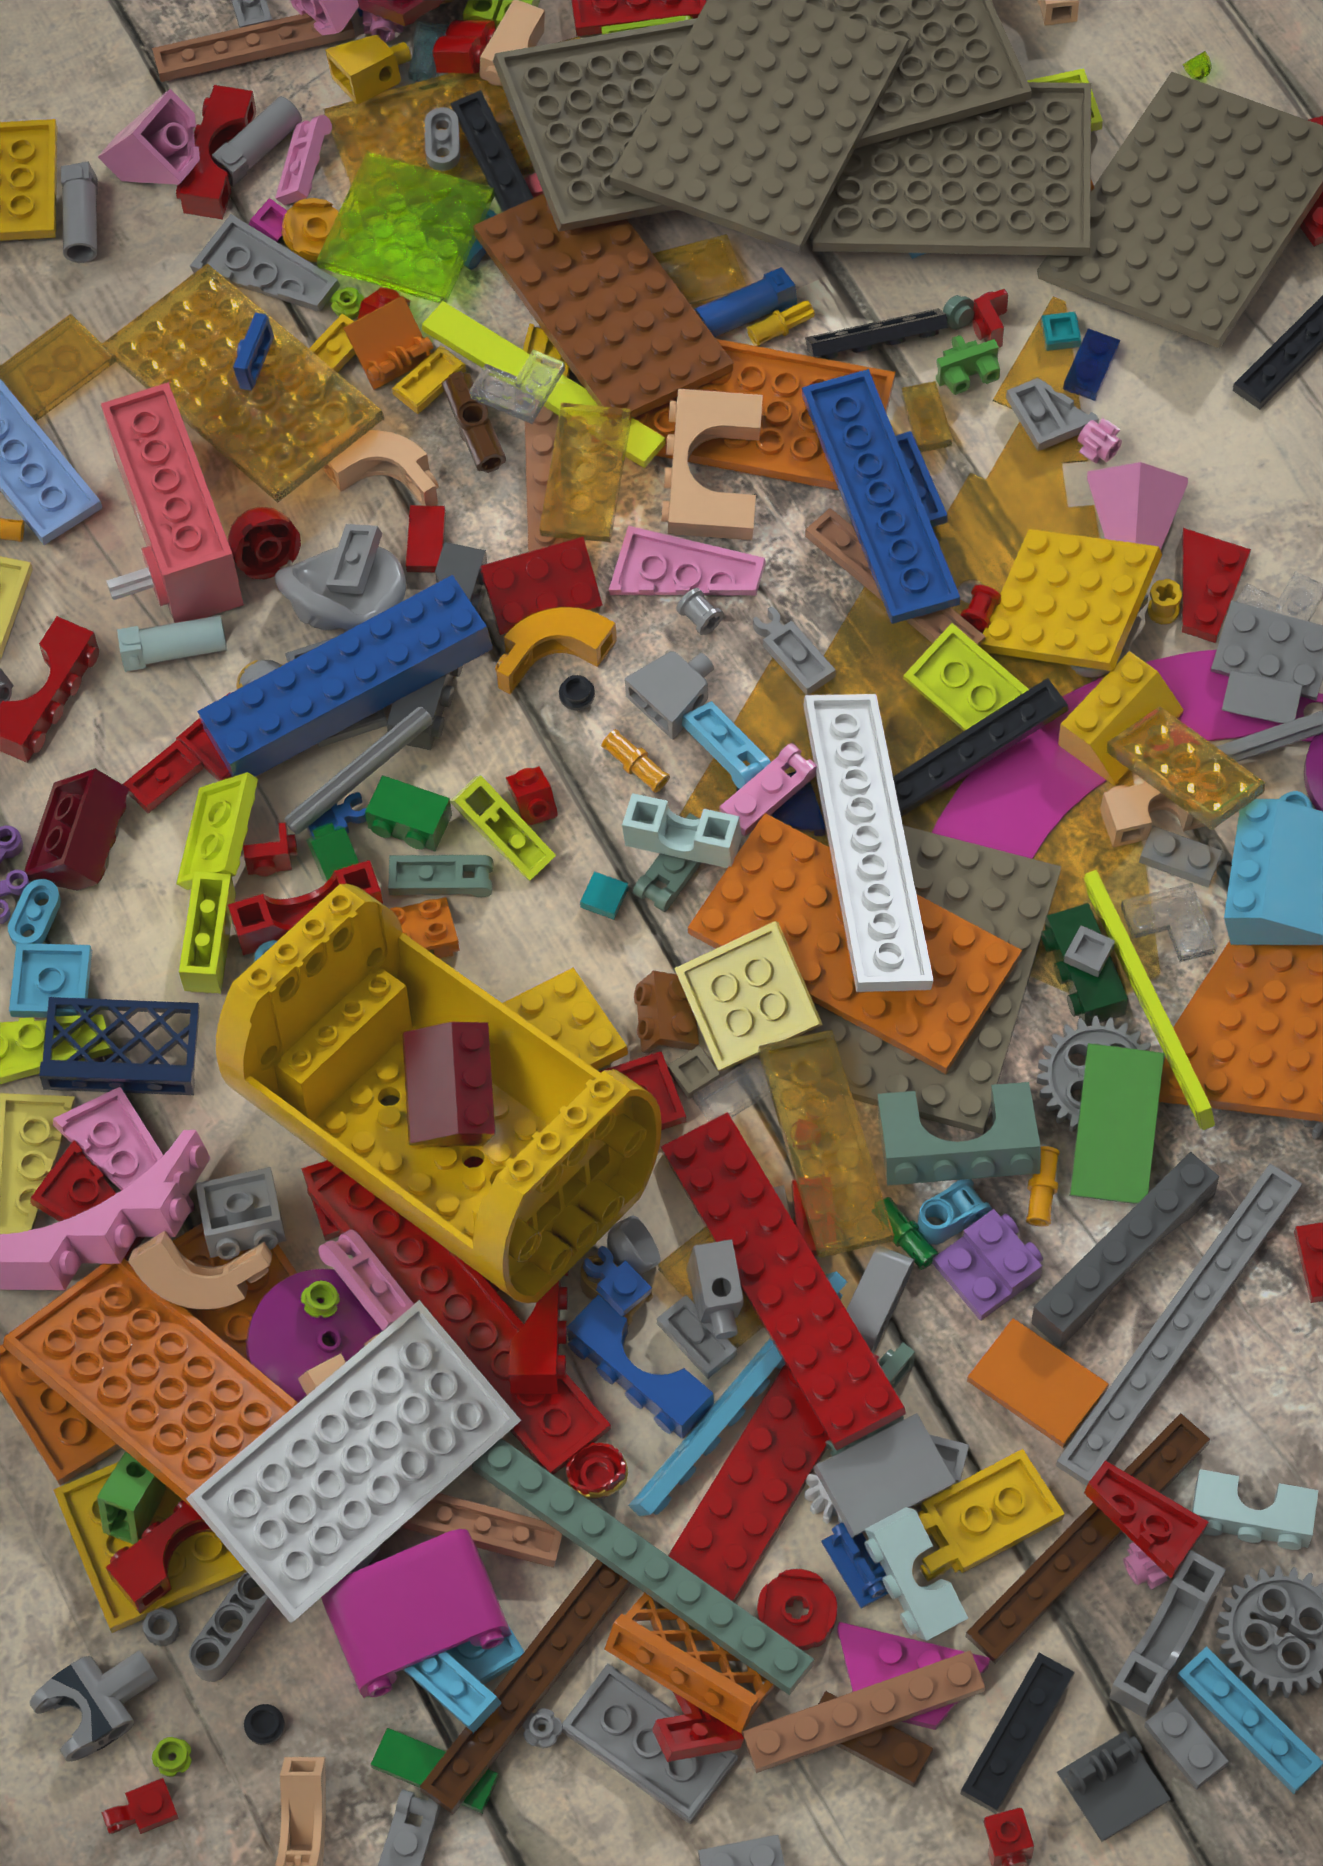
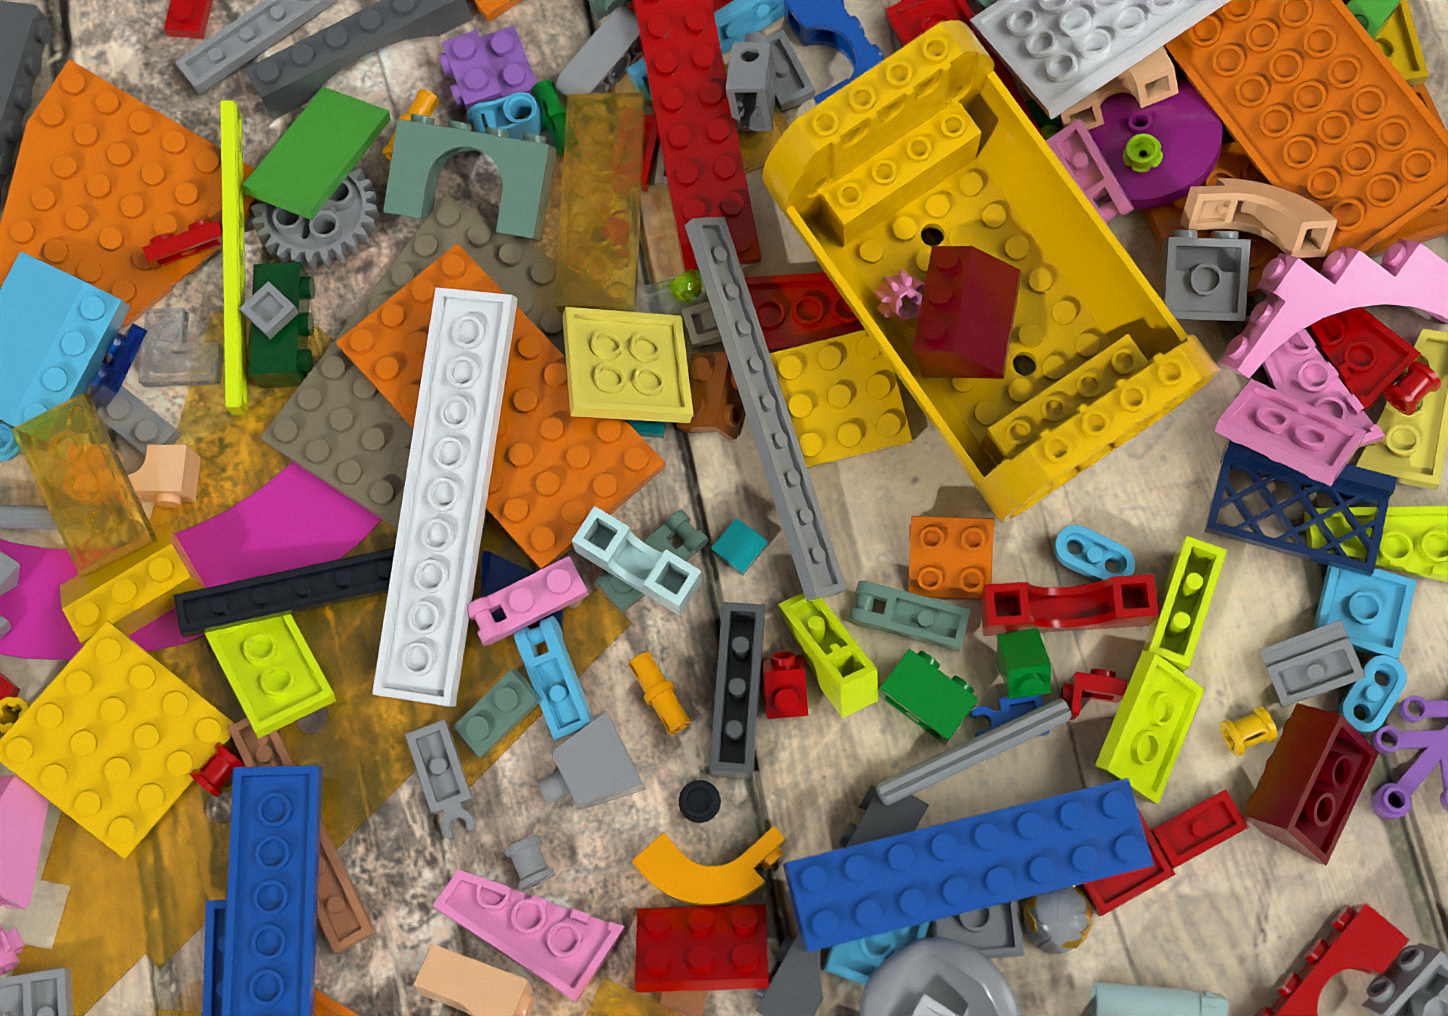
camera: 160 degrees left, 10 degrees up
none -> clear blue plate [91,323,148,408]
none -> red plate [141,219,223,269]
none -> sand green plate [453,669,543,758]
none -> clear neon green hinge [667,269,702,303]
none -> light grey plate [685,217,847,601]
none -> dark grey brick [709,602,765,780]
none -> gear [874,270,925,324]
none -> bright pink plate [1214,379,1366,486]
none -> yellow bush [1220,706,1278,757]
none -> light grey plate [1259,619,1366,707]
none -> red bush [1384,361,1442,416]

